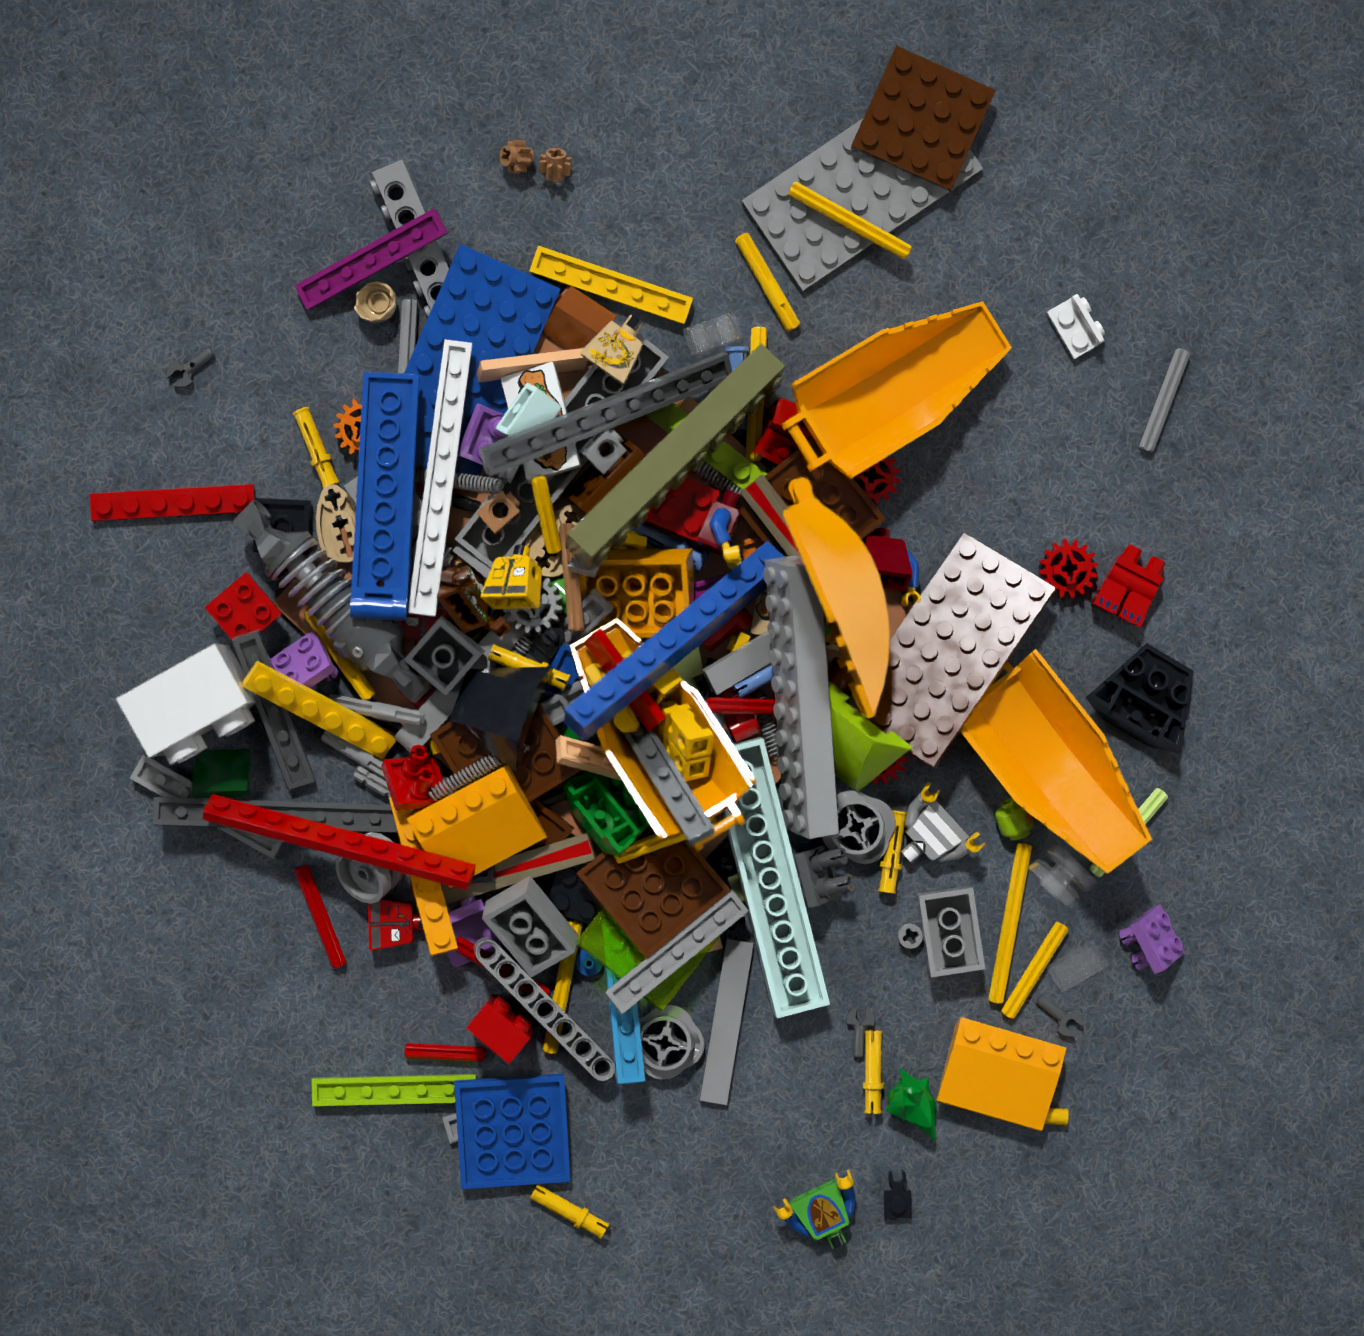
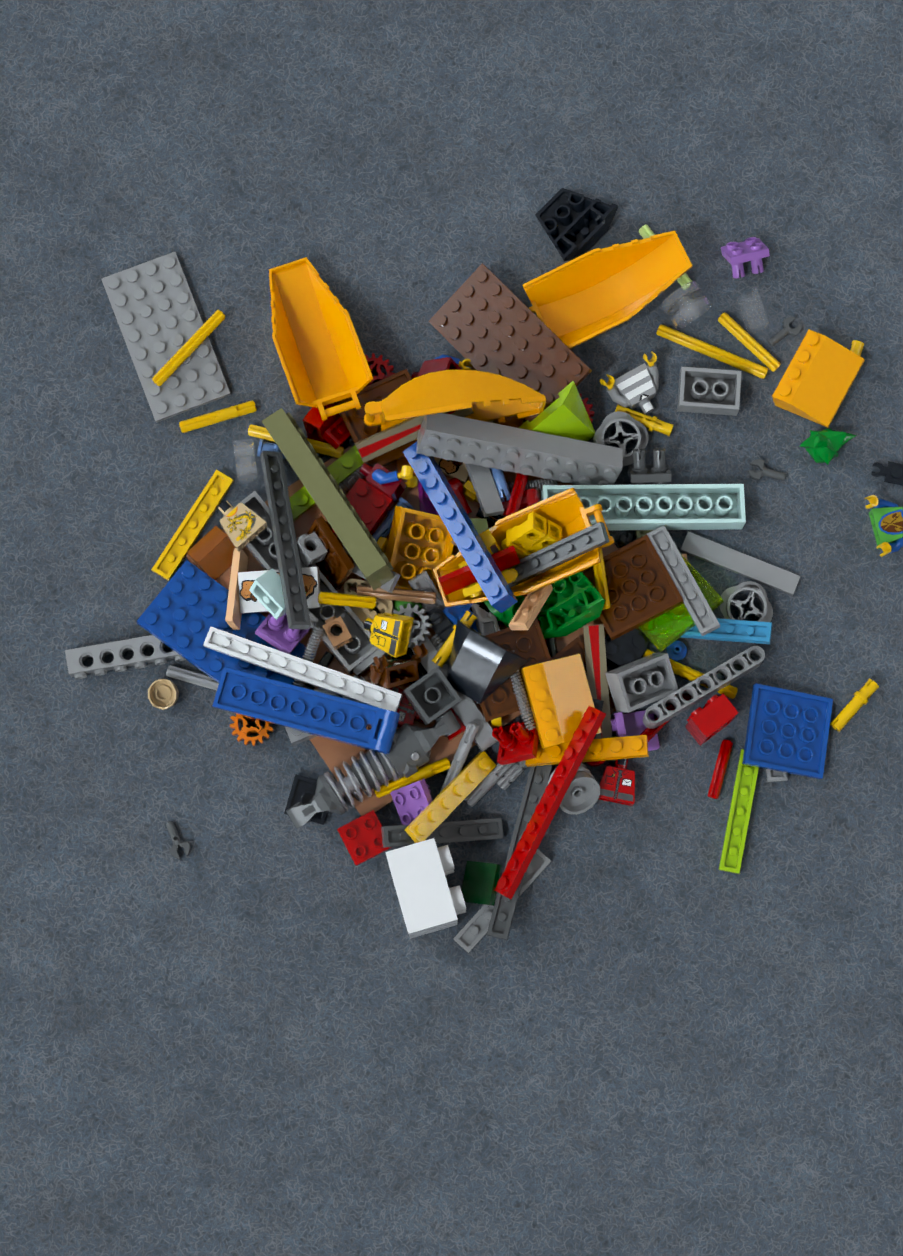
camera: 80 degrees left, 10 degrees down
red plate [89,484,255,521] -> none
yellow pin [293,407,340,489] -> none
magenta plate [294,208,449,310] -> none
red axle [295,865,346,969] -> none
tan piece [316,485,356,563] -> none
medium nougat gear [500,140,534,174] -> none
medium nougat gear [539,148,572,182] -> none
reddish brown plate [851,45,996,191] -> none
yellow pin [862,1030,884,1114] -> none
light grey bush [898,923,923,949] -> none
lime head [995,798,1034,840] -> none
red gear [1038,539,1098,598] -> none
white bracket [1046,294,1105,360] -> none
red hips [1091,544,1165,627] -> none
light grey axle [1139,348,1190,452] -> none

